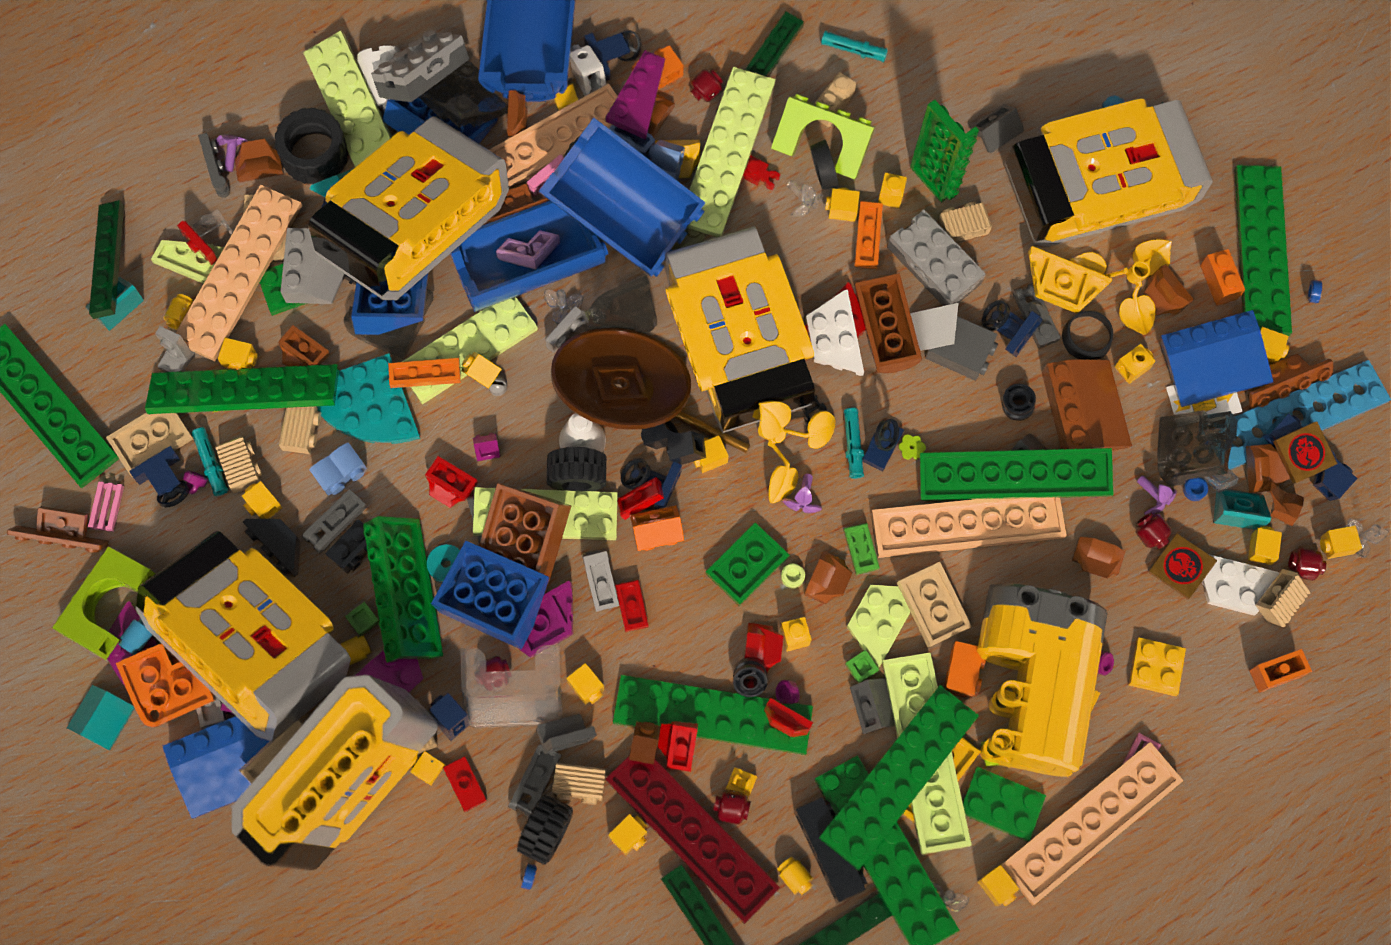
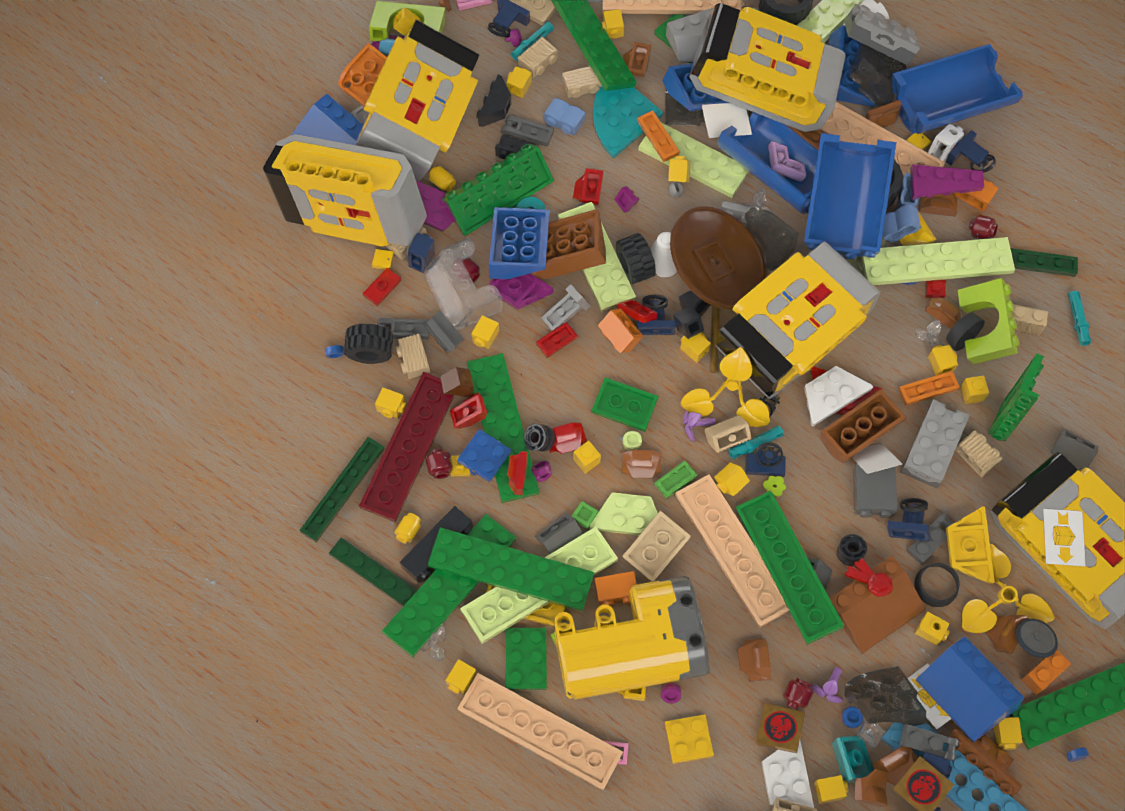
camera: 70 degrees right, 5 degrees down
teal slope [67,685,135,751] -> none
bright green plate [345,602,380,637] -> none
none -> yellow brick [393,7,421,36]
none -> blue plate [457,429,512,483]
none -> white sticker [702,103,752,138]
none -> tan brick [705,415,752,453]
none -> yellow brick [714,462,750,496]
none -> red piece [845,558,893,597]
none -> dark grey plate [899,724,959,761]
none -> dark orange slope [925,298,961,329]
none -> dark grey wheel [1016,618,1058,658]
none -> white sticker [1043,509,1085,566]

